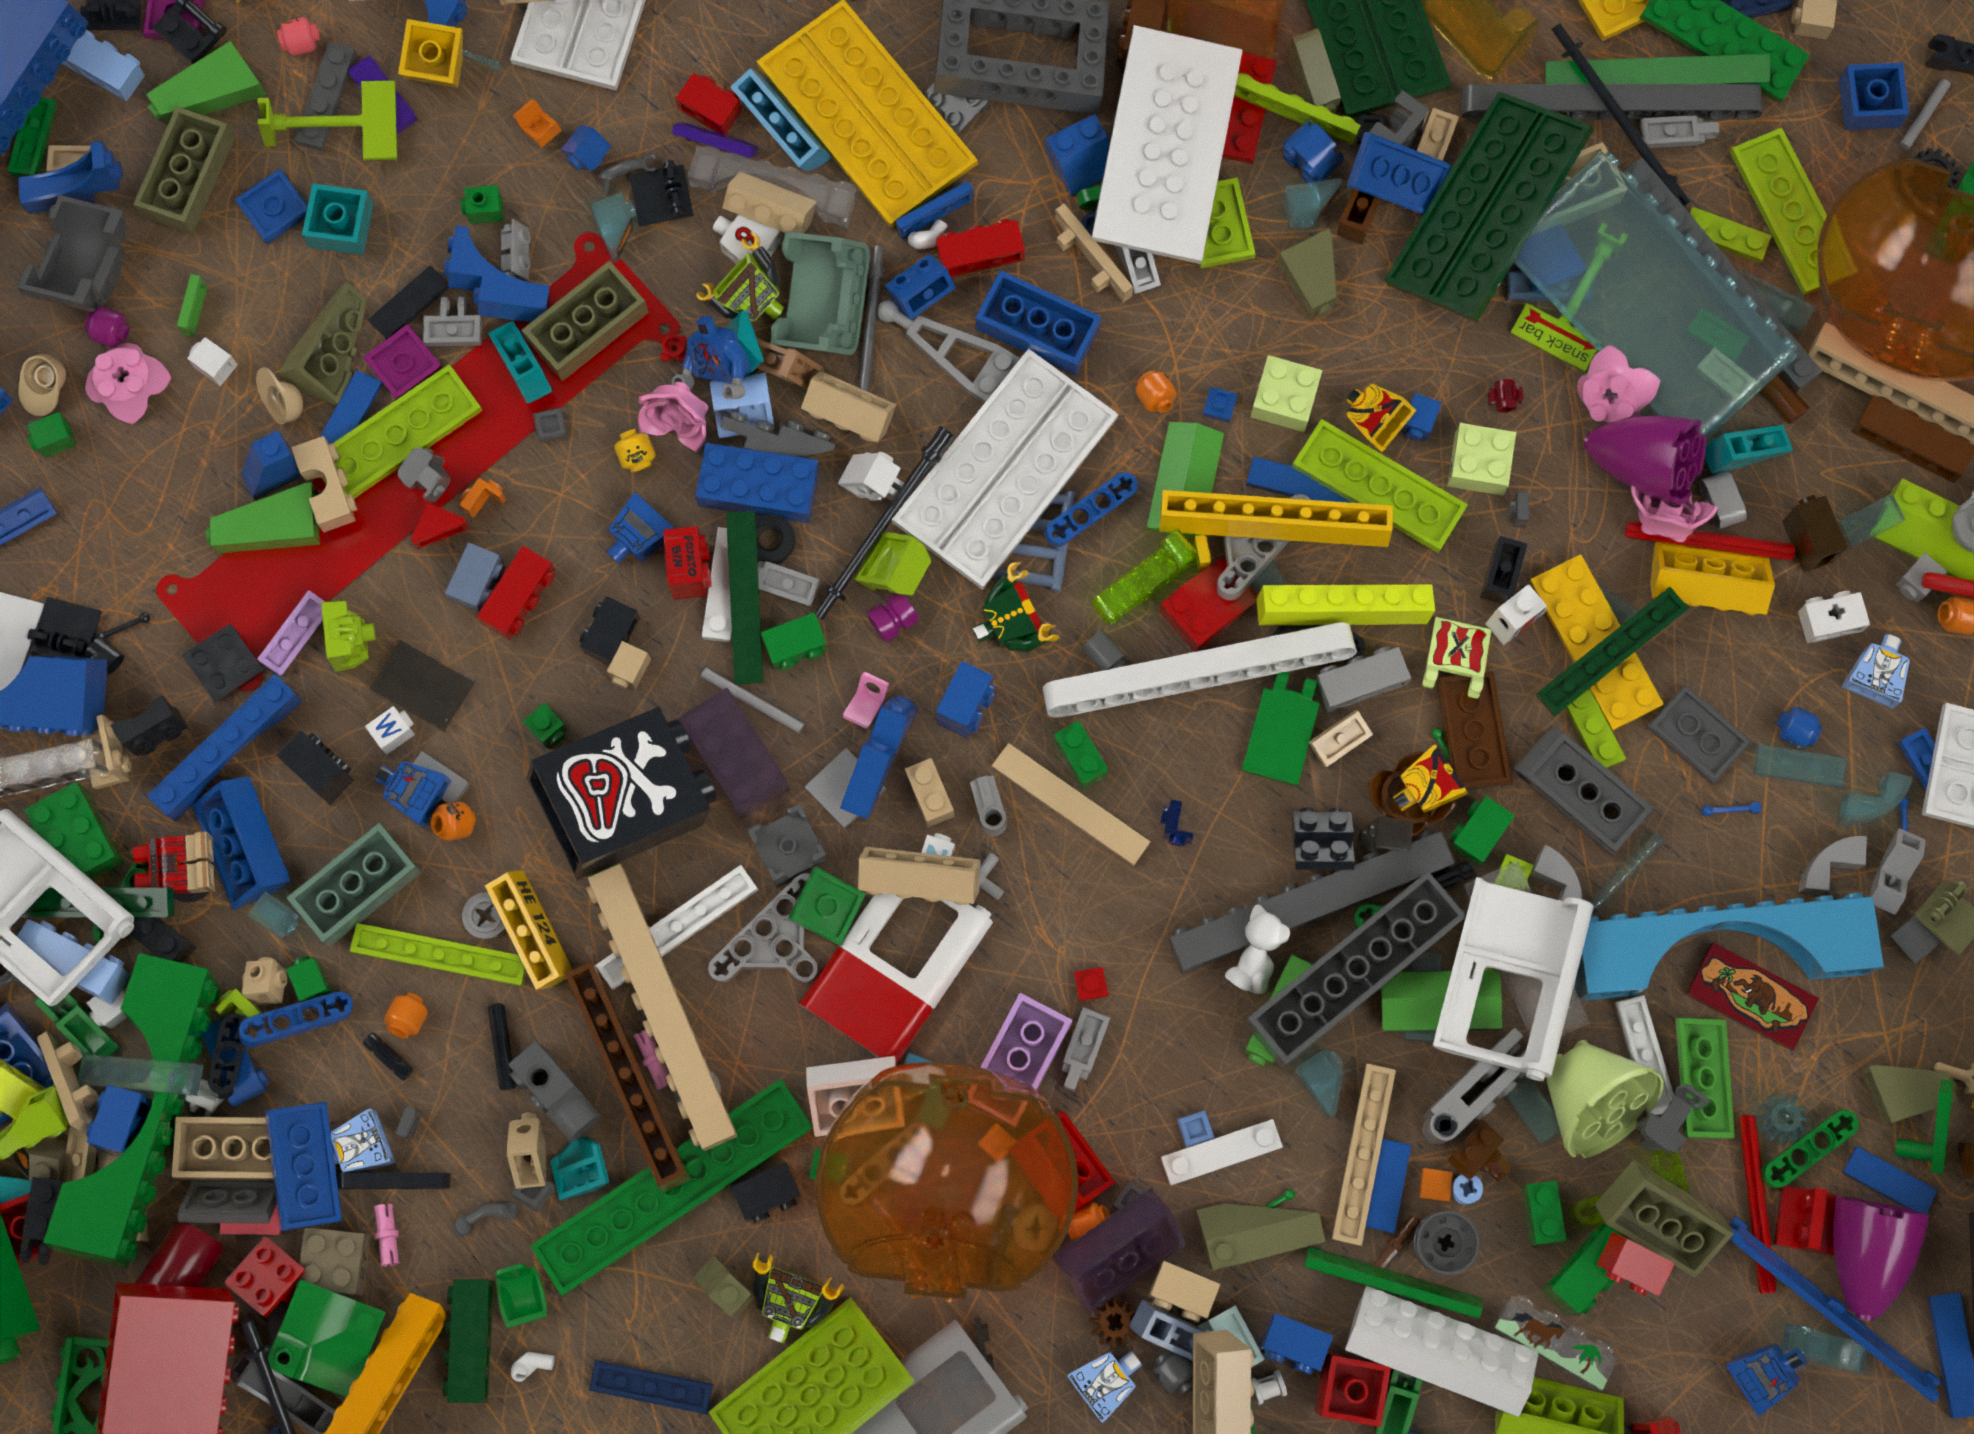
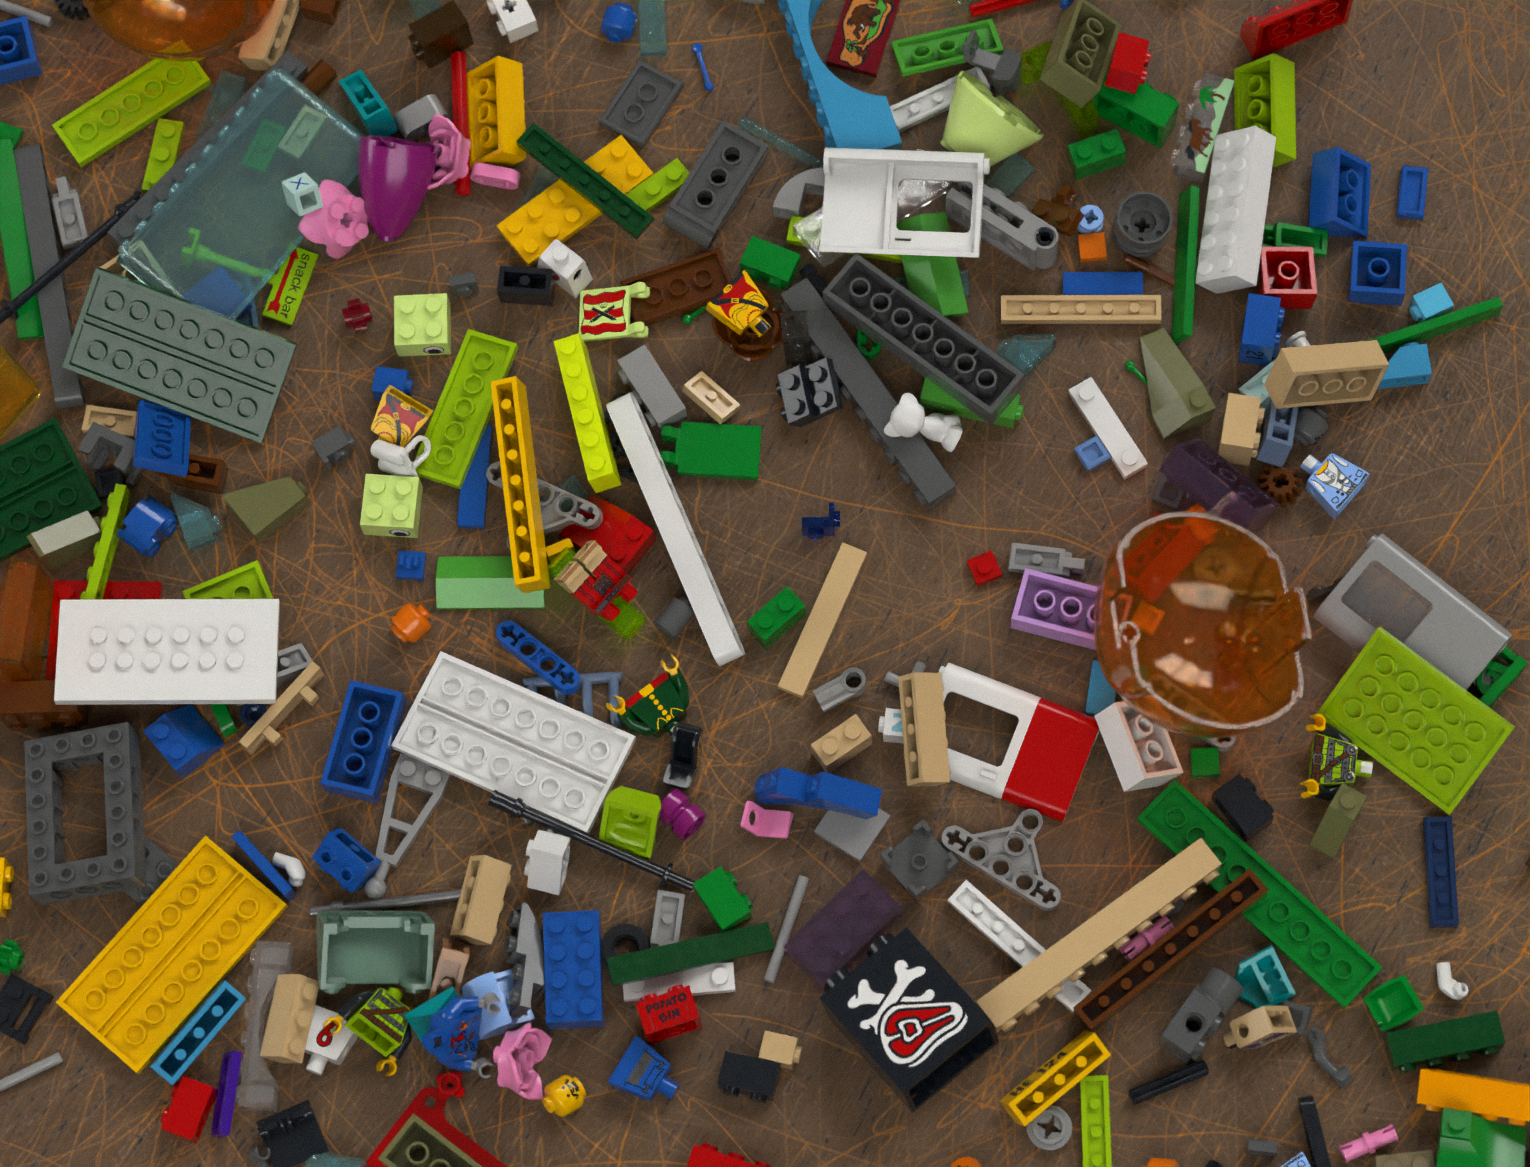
camera: 95 degrees left, 5 degrees down
green bracket [523,702,568,749] -> none
green tile [788,867,866,946] -> none
red brick [936,219,1025,277] -> none
blue brick [936,661,996,739] -> none
none -> light aqua brick [281,172,323,217]
none -> dark grey brick [311,426,356,472]
none -> white piece [371,435,431,477]
none -> bright pink beam [470,163,521,190]
none -> hips [554,540,638,622]
none -> black animal [663,722,703,790]

